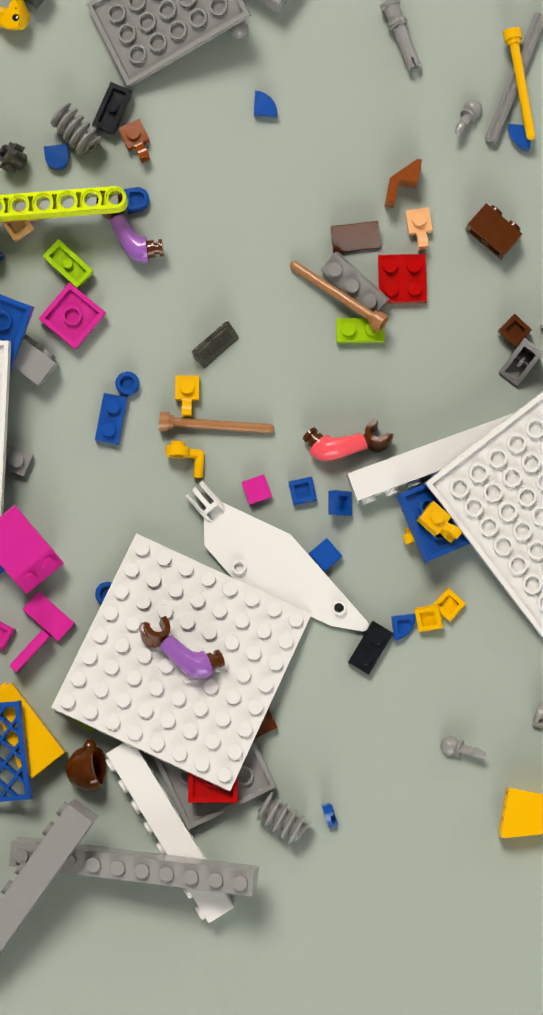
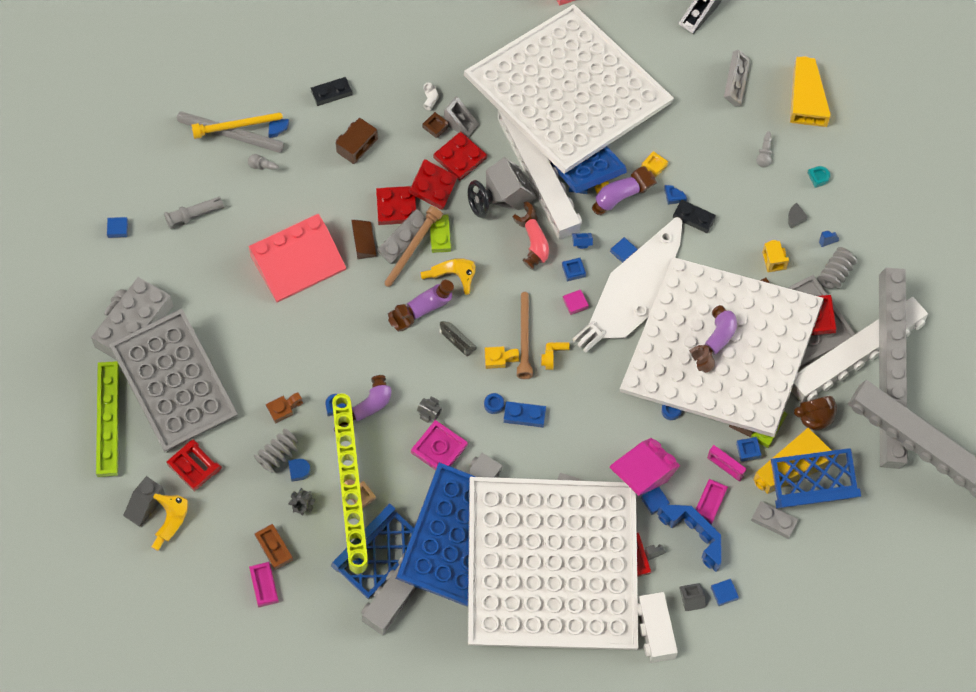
camera: 95 degrees left, 20 degrees down
dark pink tile [22,591,75,641] -> none
lime plate [42,239,94,289] -> none
black plate [92,82,133,136] -> none
blue tile [254,91,277,117] -> none
dark orange slope [384,159,422,208] -> none
light nougat plate [405,207,433,251] -> none
yellow tile [414,603,444,632] -> none
yellow plate [416,501,462,543] -> none
none -> red plate [166,439,222,492]
none -> coral slope [249,213,346,303]
none -> piece [388,279,454,332]
none -> red plate [408,159,458,210]
none -> dark grey gear [417,396,442,423]
none -> yellow animal [420,258,476,295]
none -> red plate [433,131,487,181]
none -> light grey piece [467,157,537,218]
none -> medium lavender piece [592,166,657,216]
none -> blue plate [736,437,762,462]
none -> yellow brick [762,240,789,272]
none -> dark grey tile [788,203,808,229]
none -> teal tile [807,166,830,188]

